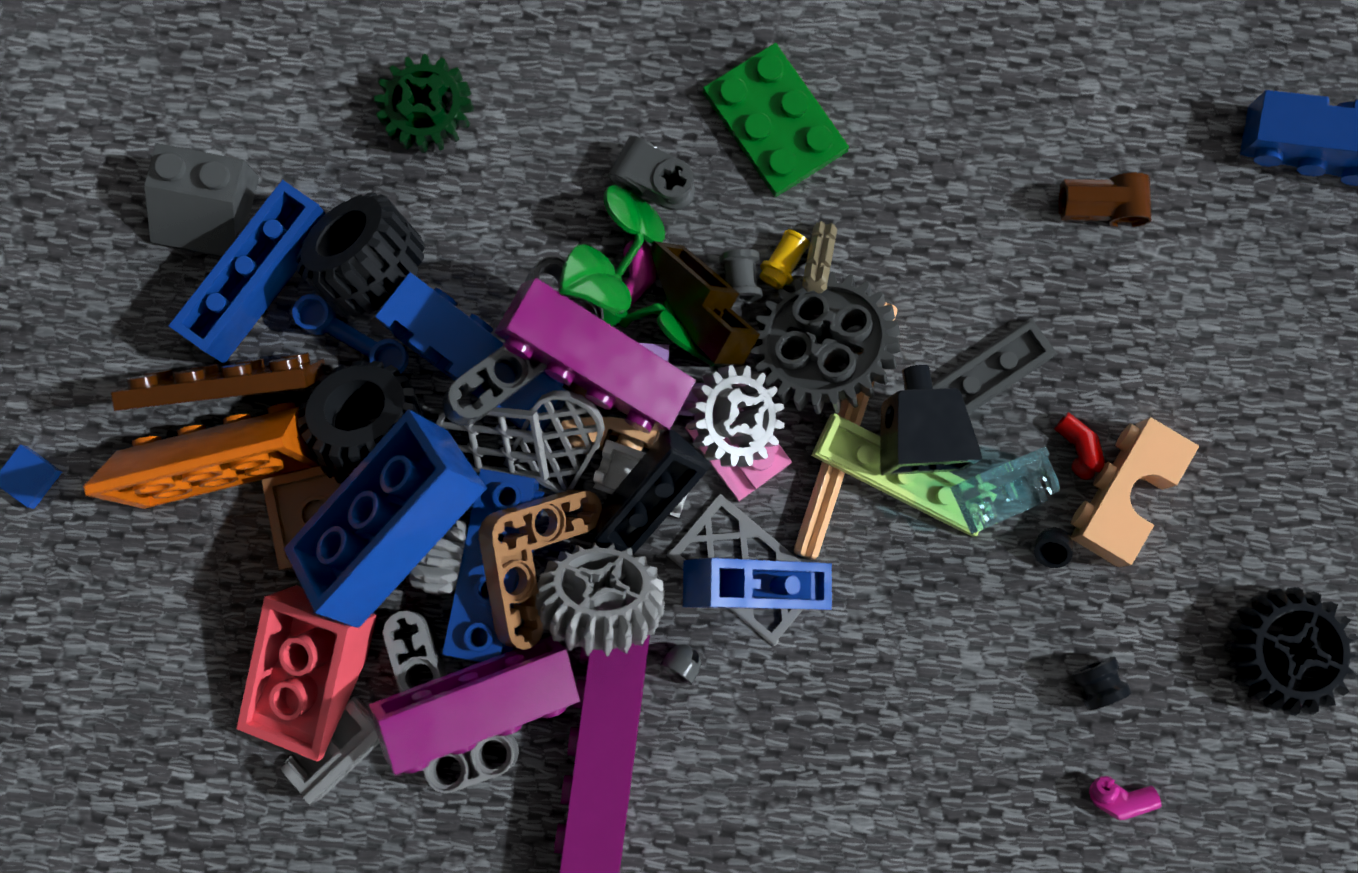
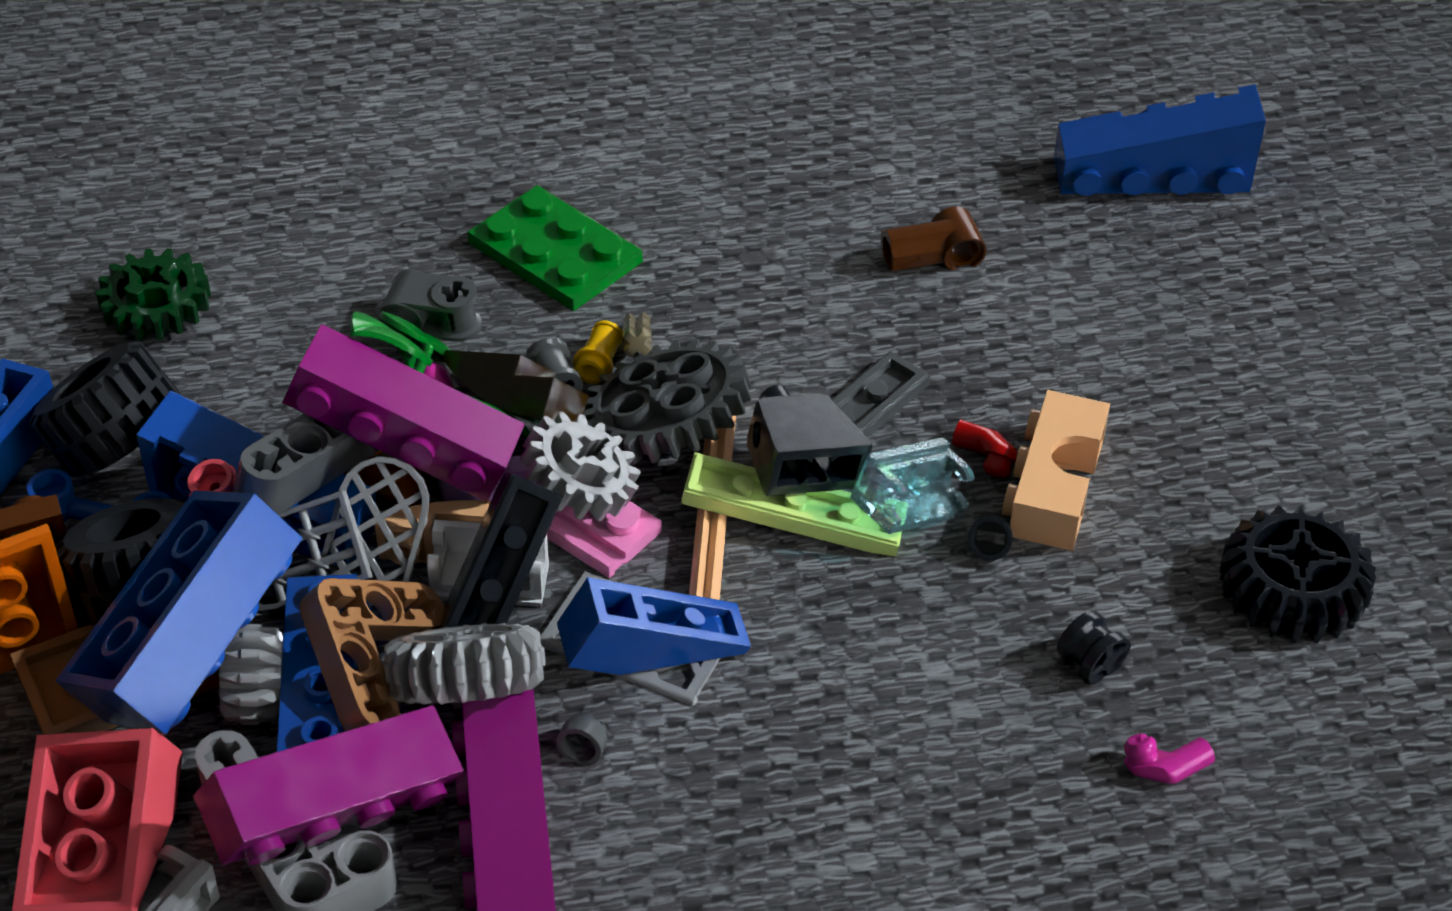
camera: 15 degrees left, 35 degrees down
none -> coral plate [188,459,236,496]

